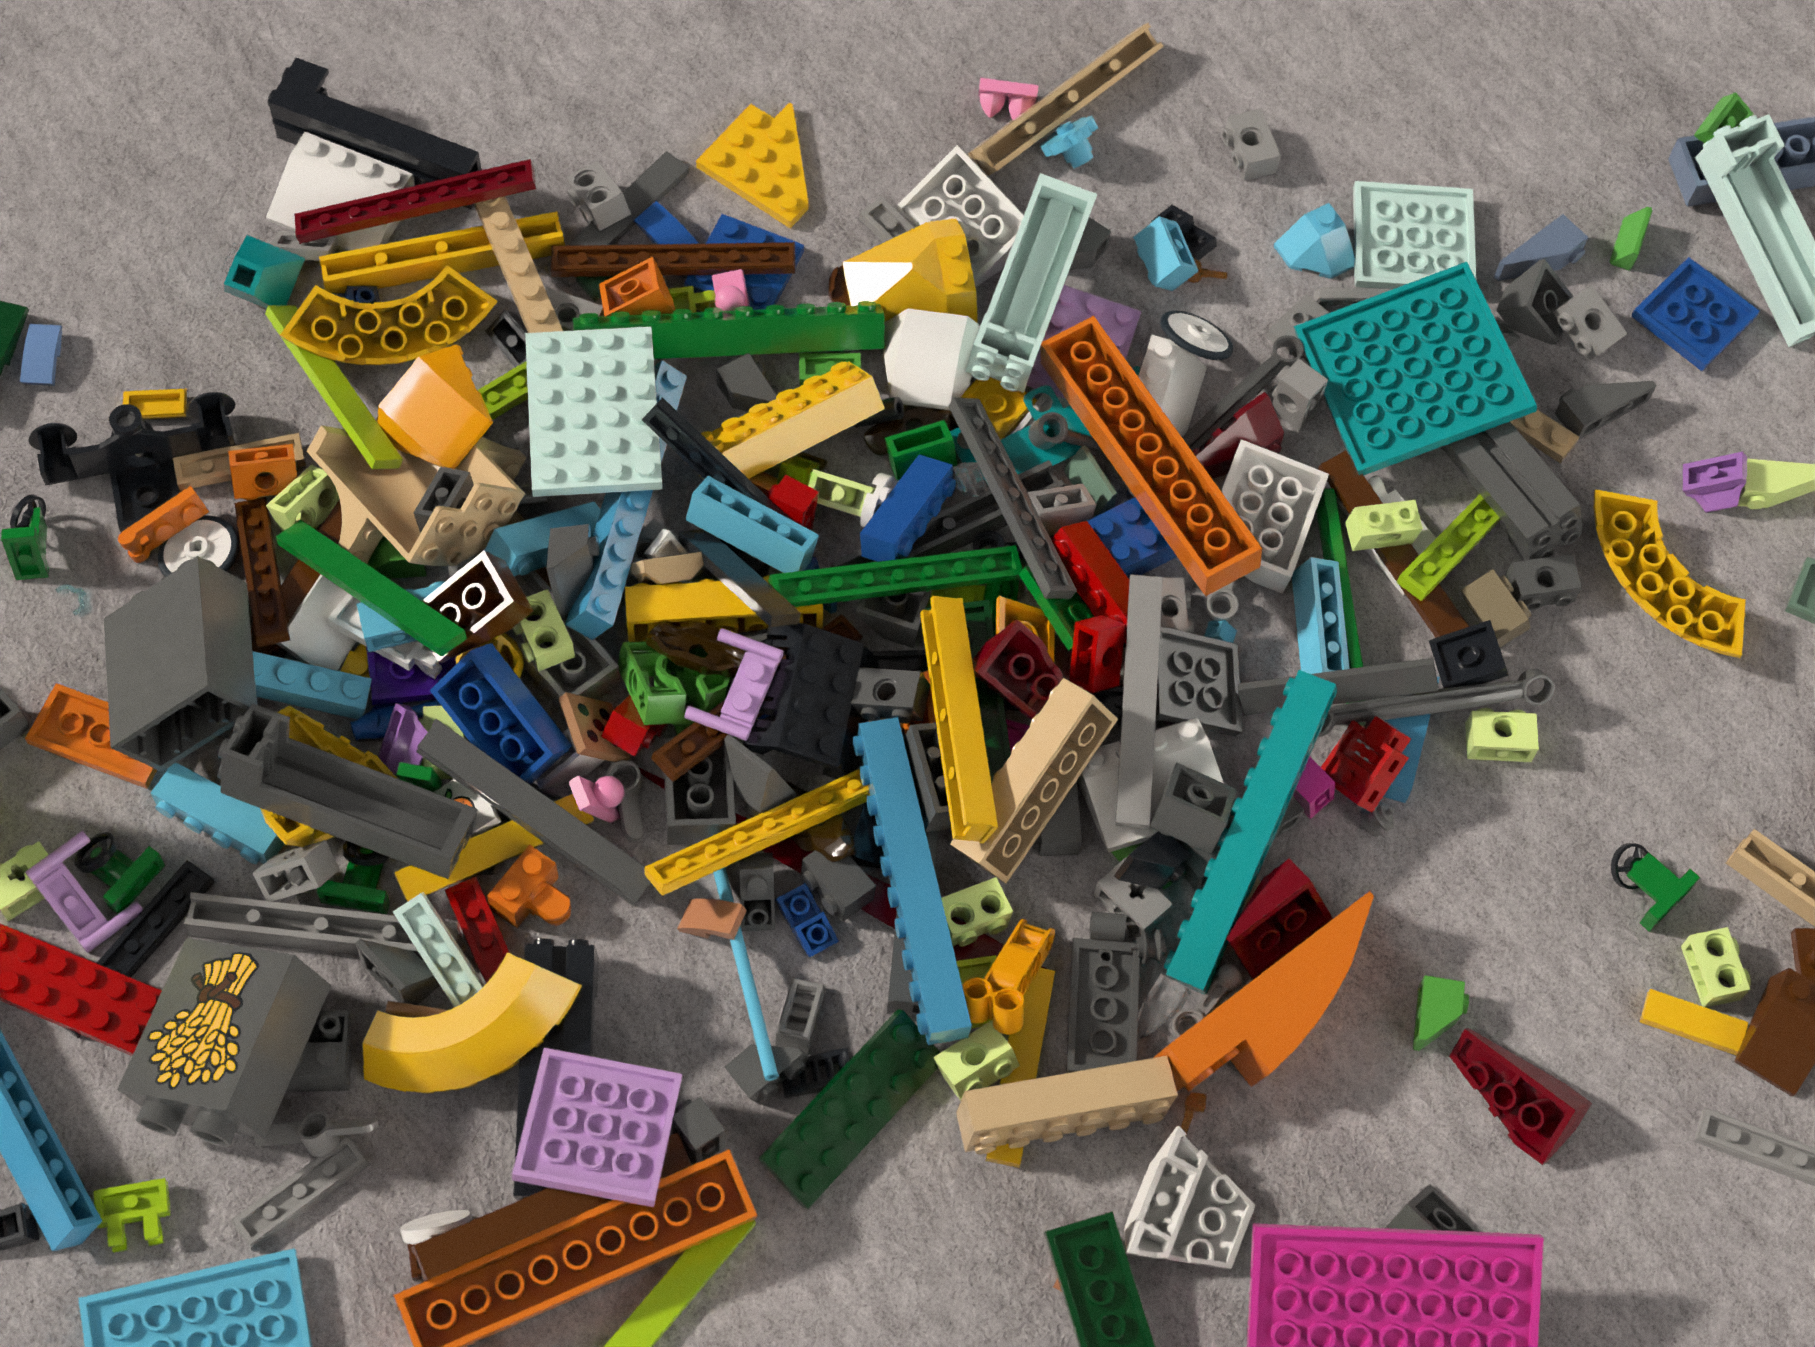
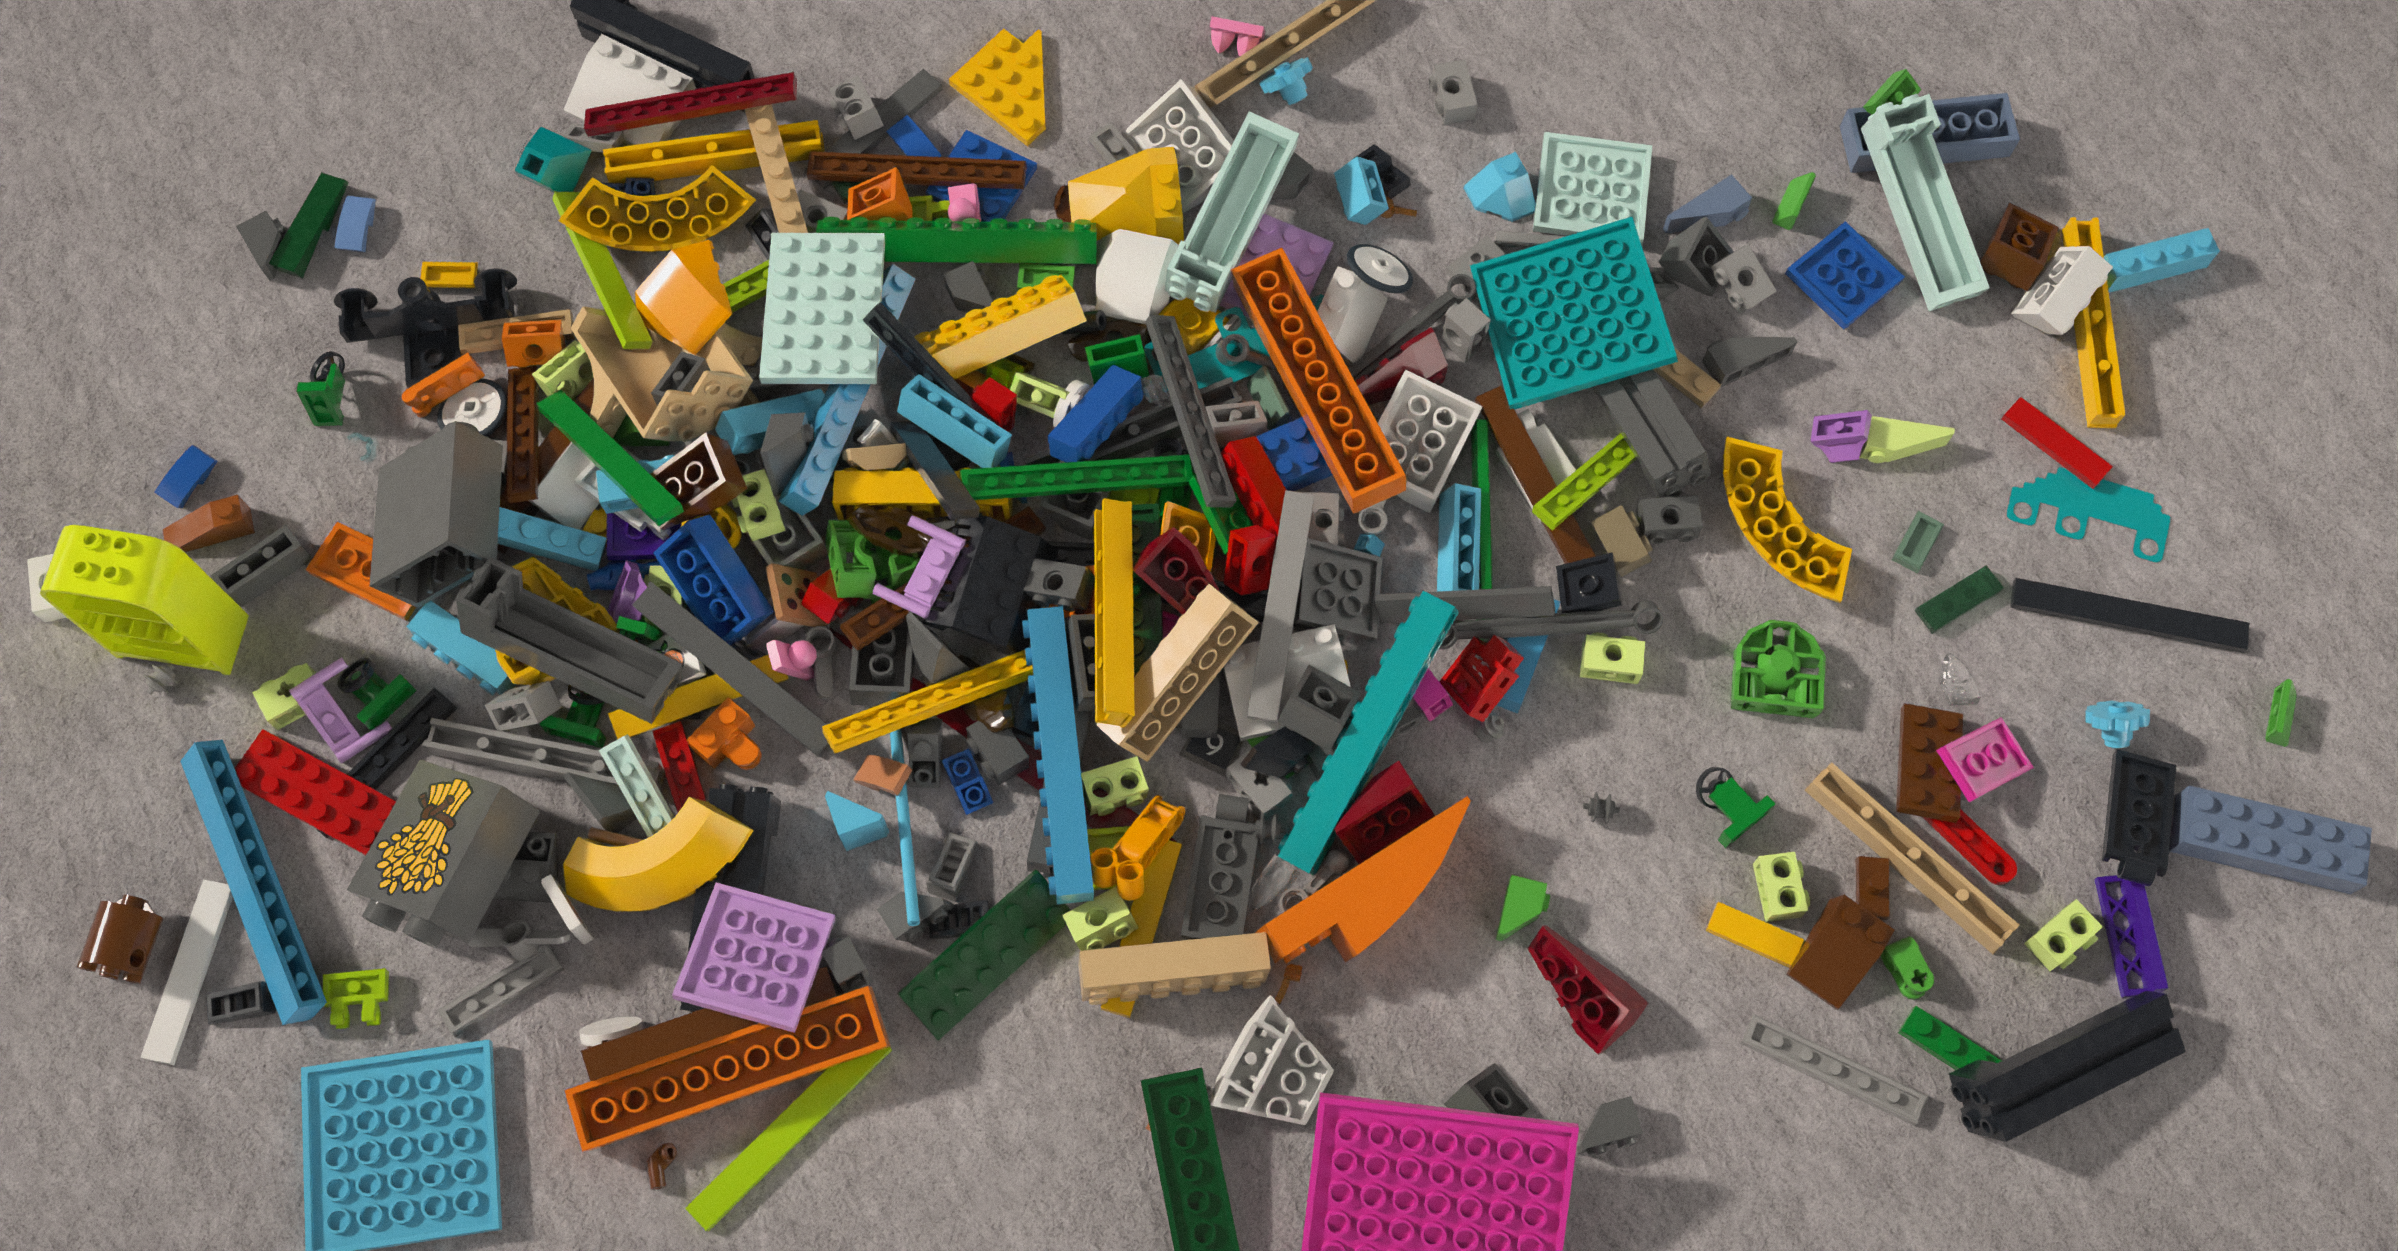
camera: 10 degrees right, 5 degrees up
yellowish green brick [1345,500,1423,551] -> none
none -> white tile [541,874,594,945]
none -> medium azure slope [825,791,889,851]
none -> piece [1179,721,1245,777]
none -> dark grey slope [1577,1096,1643,1157]
none -> dark grey wheel [1583,792,1620,824]
none -> bright green connector [1731,620,1826,718]

